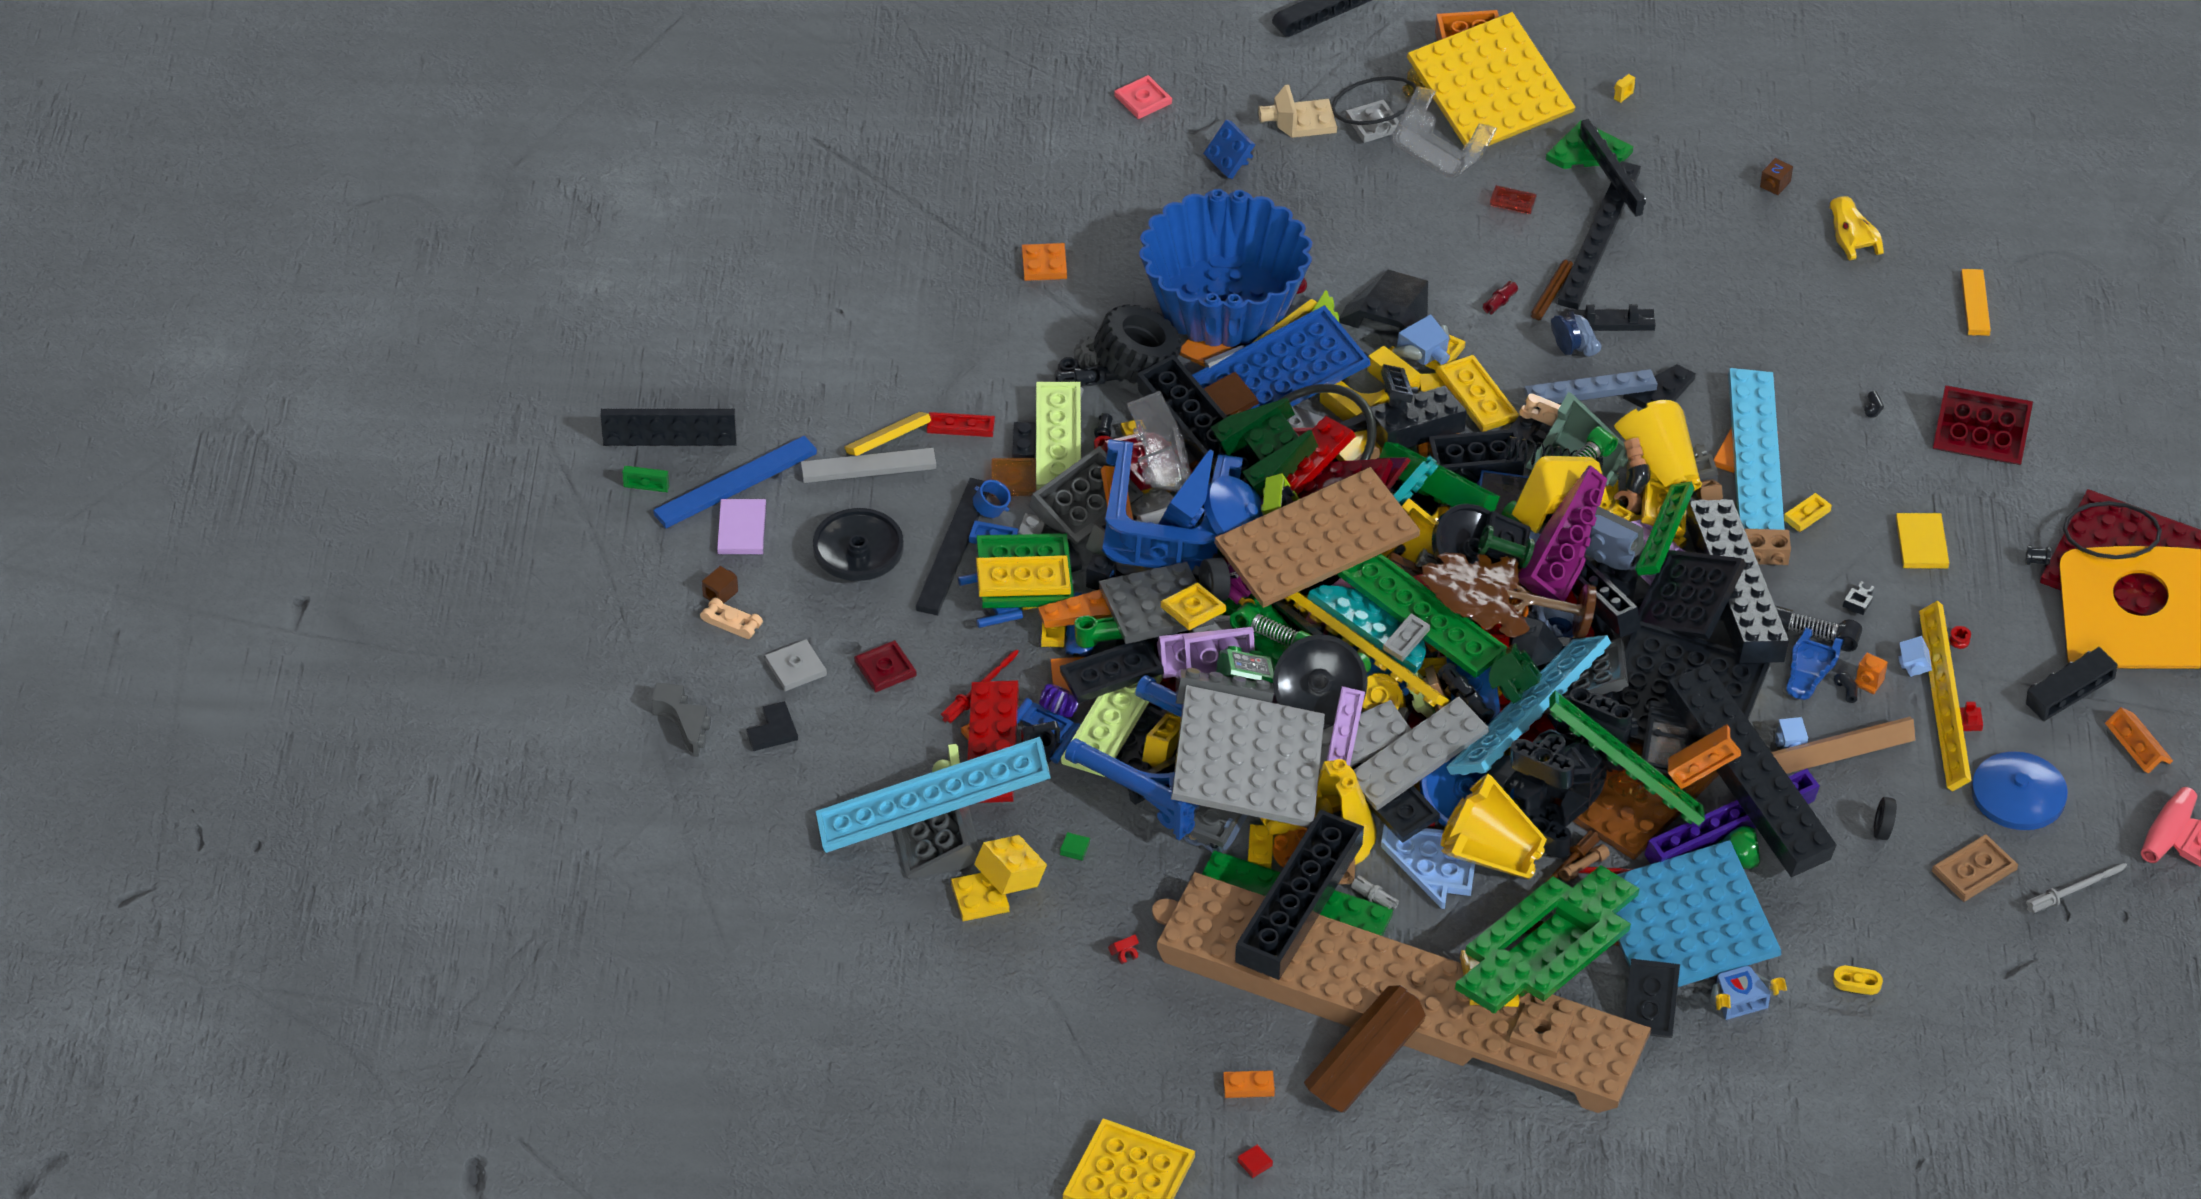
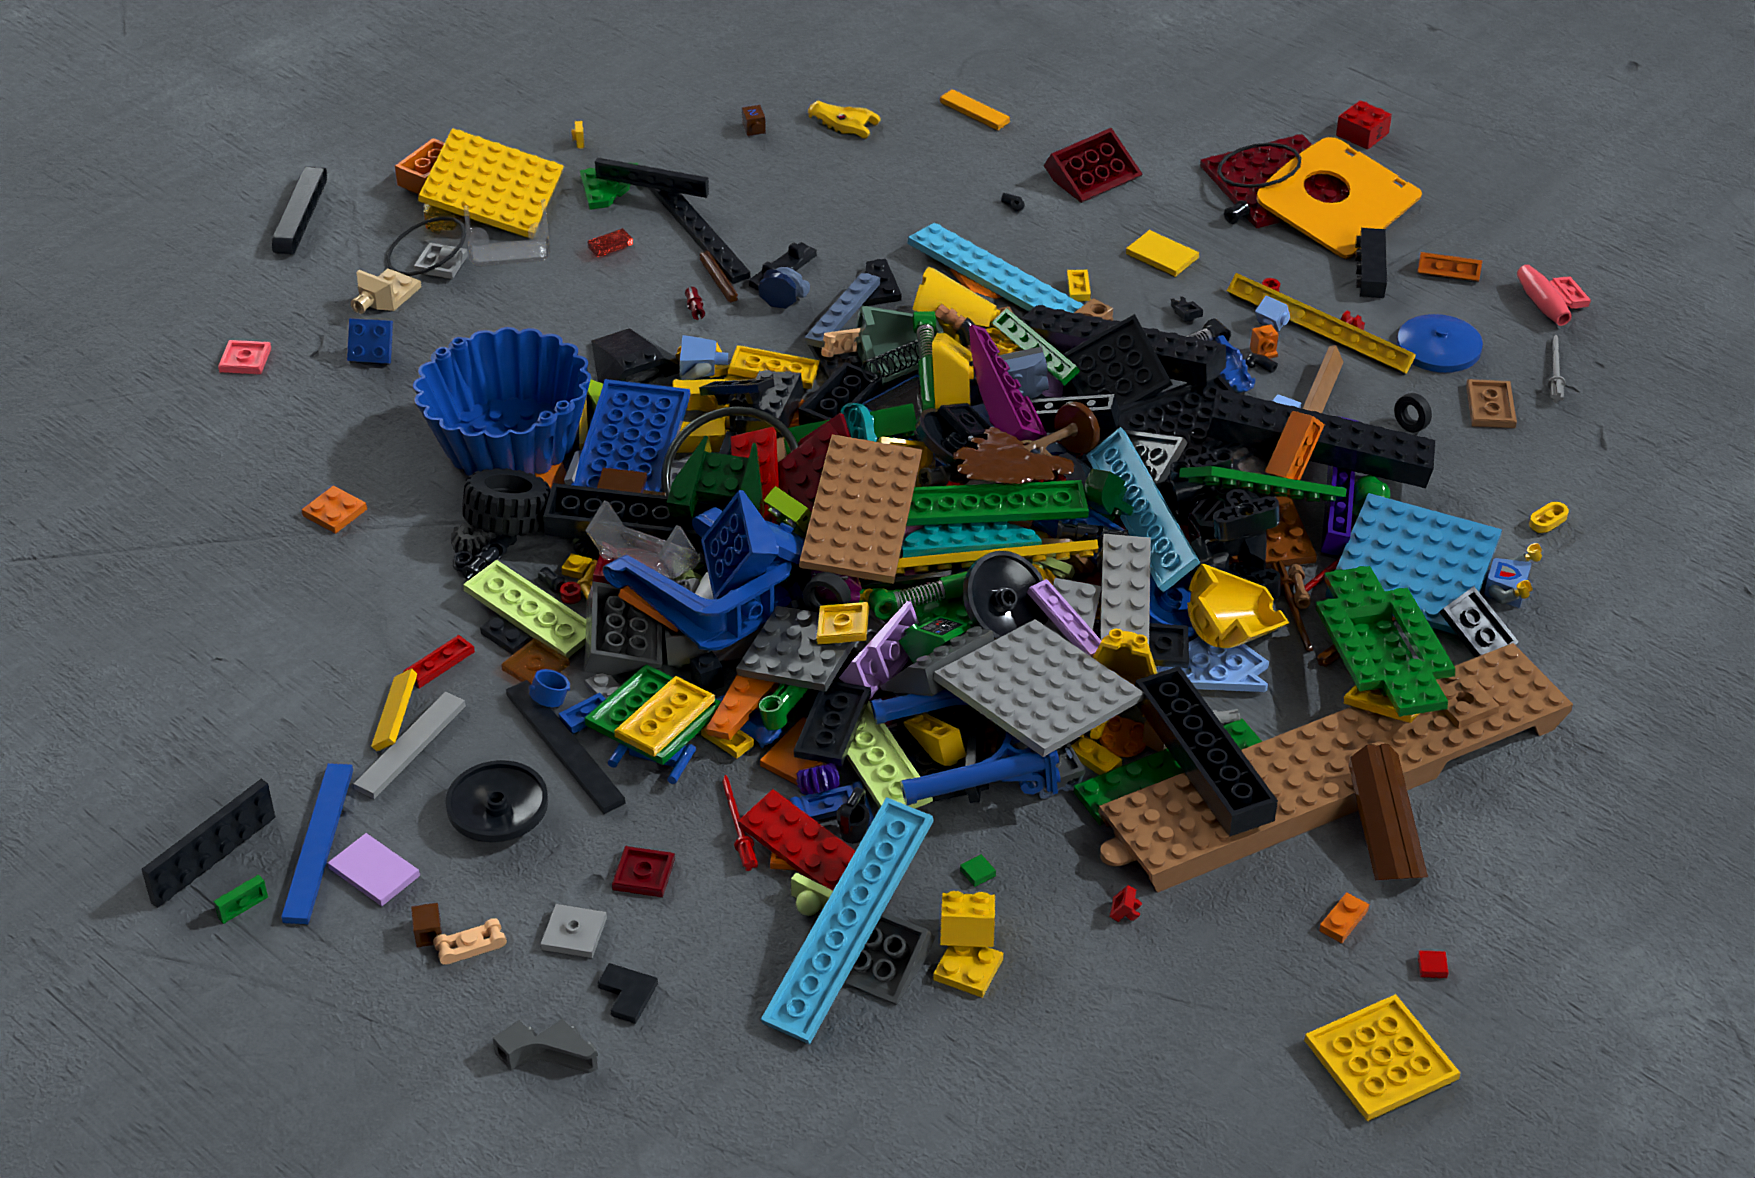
camera: 50 degrees left, 5 degrees down
light grey plate [1383,614,1430,662] -> none
dark green hose [1478,525,1535,568] -> none

